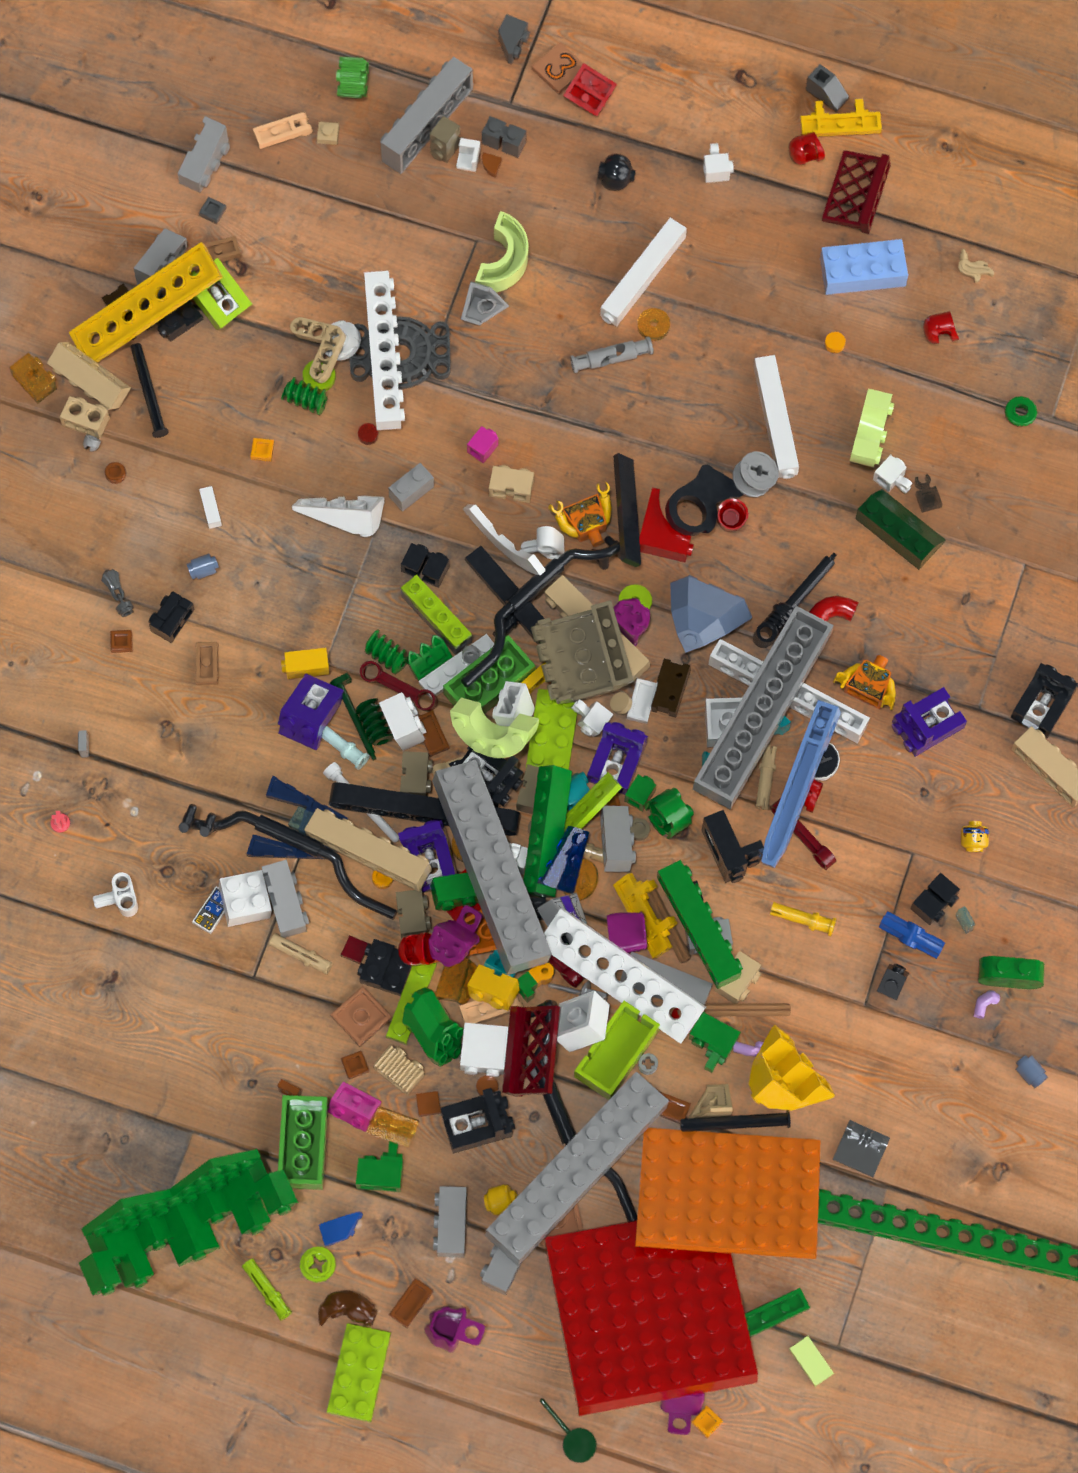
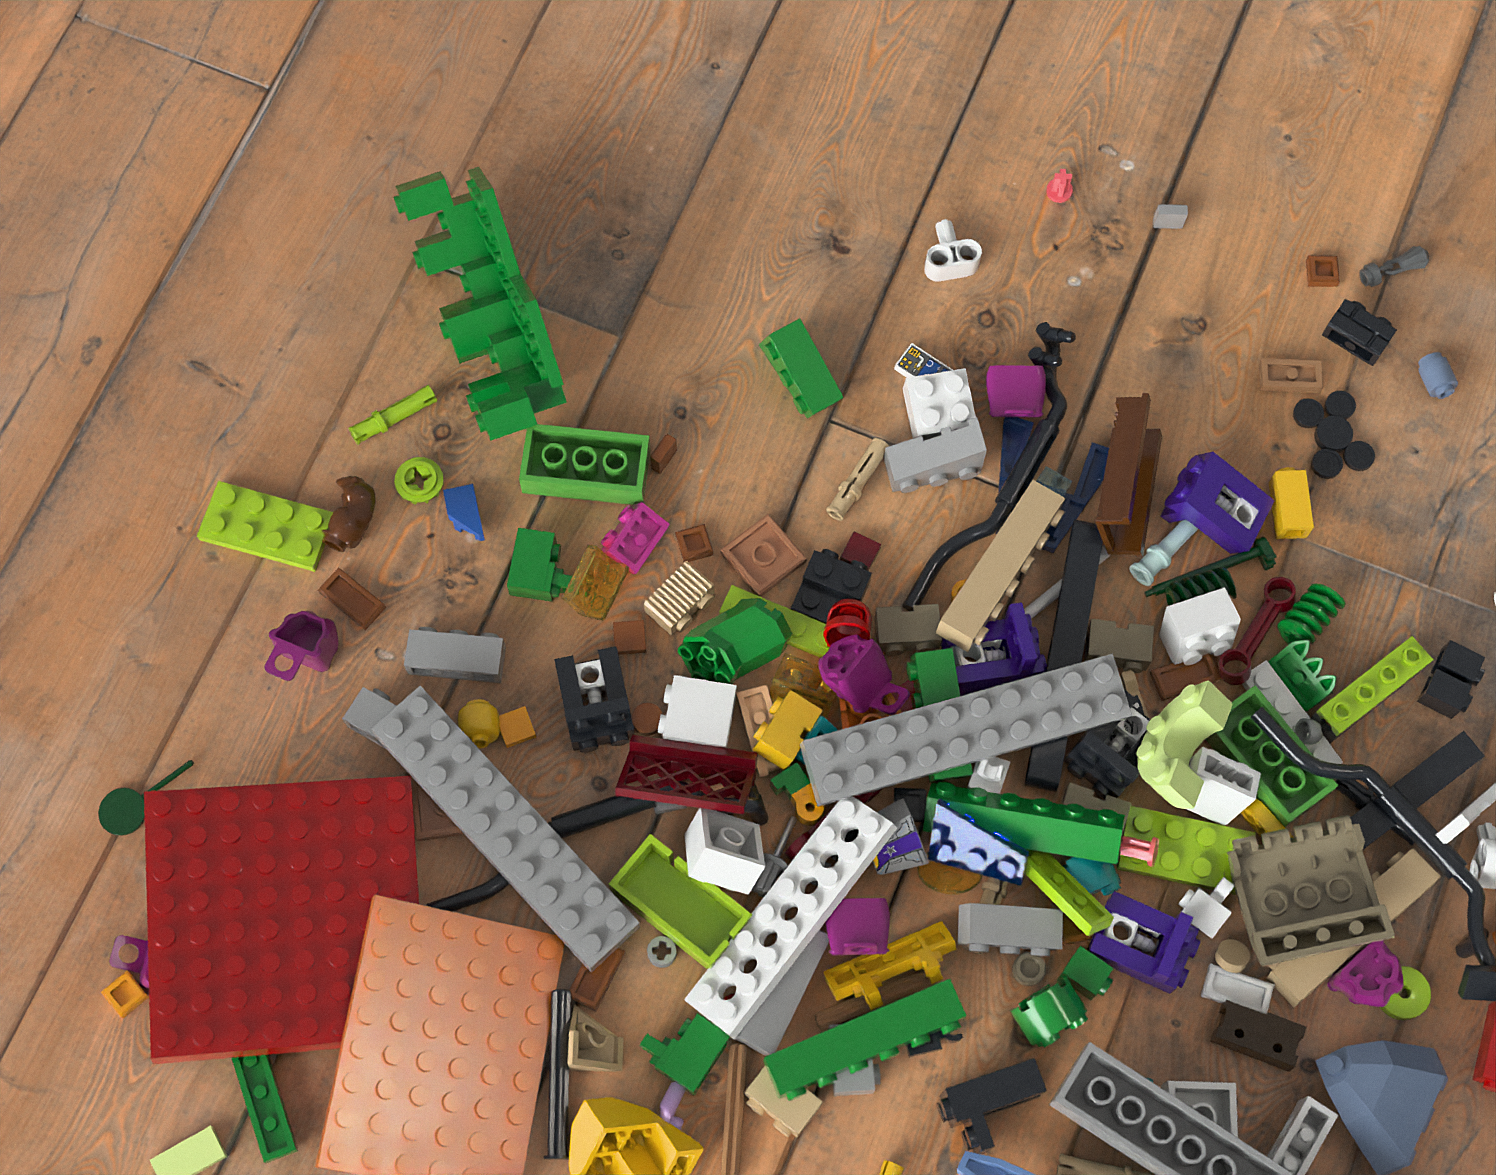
camera: 95 degrees right, 0 degrees up
none -> light orange tile [499,706,536,748]
none -> green wedge [759,318,844,419]
none -> magenta piece [986,365,1046,417]
none -> reddish brown piece [1095,393,1162,558]
none -> coral piece [1120,836,1159,867]
none -> black piece [1293,391,1375,479]

